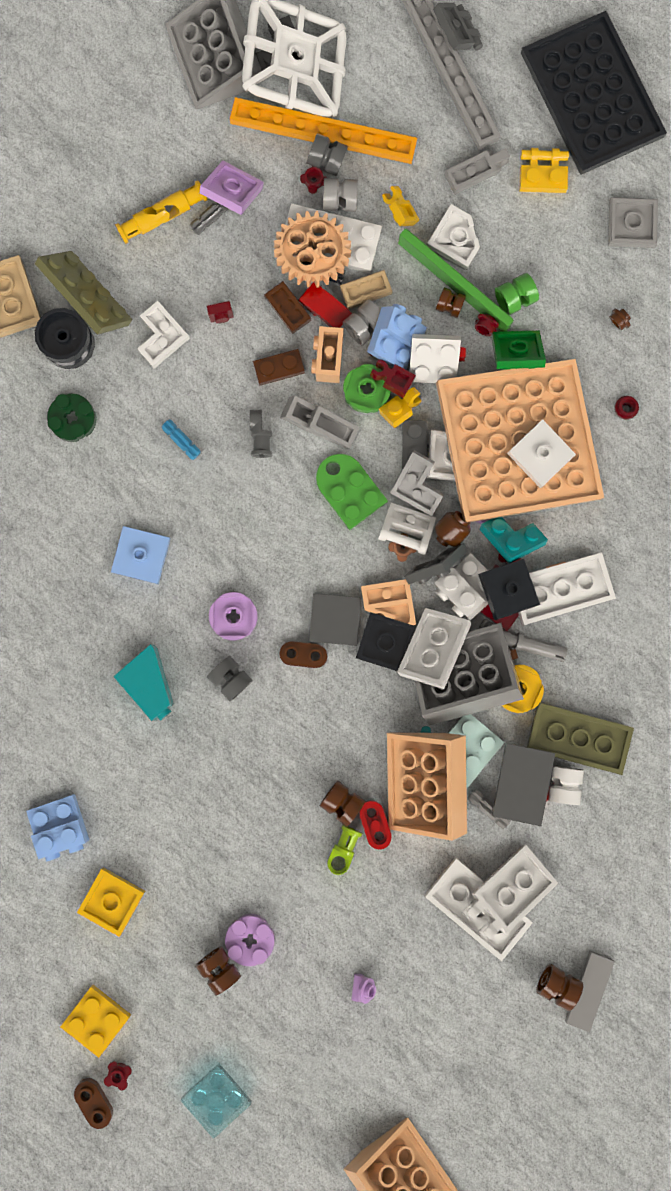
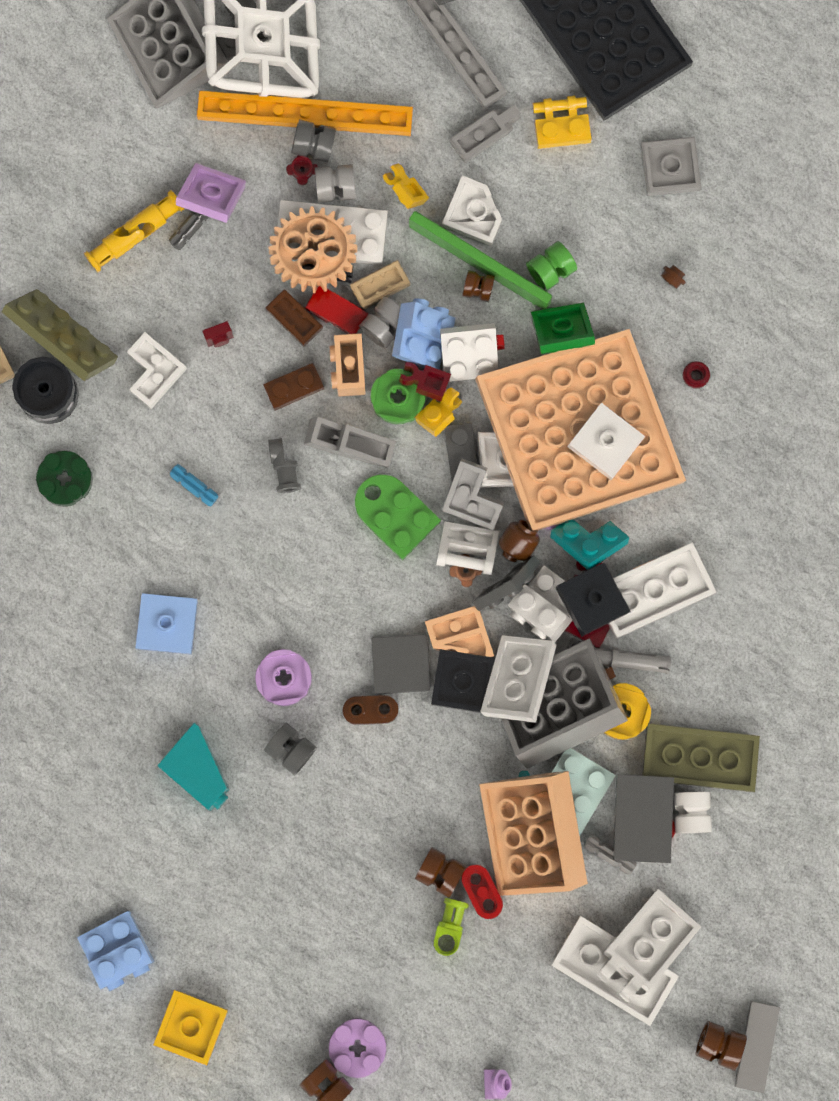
camera: 10 degrees left, 5 degrees down
dark red plate [475,314,499,336] -> none

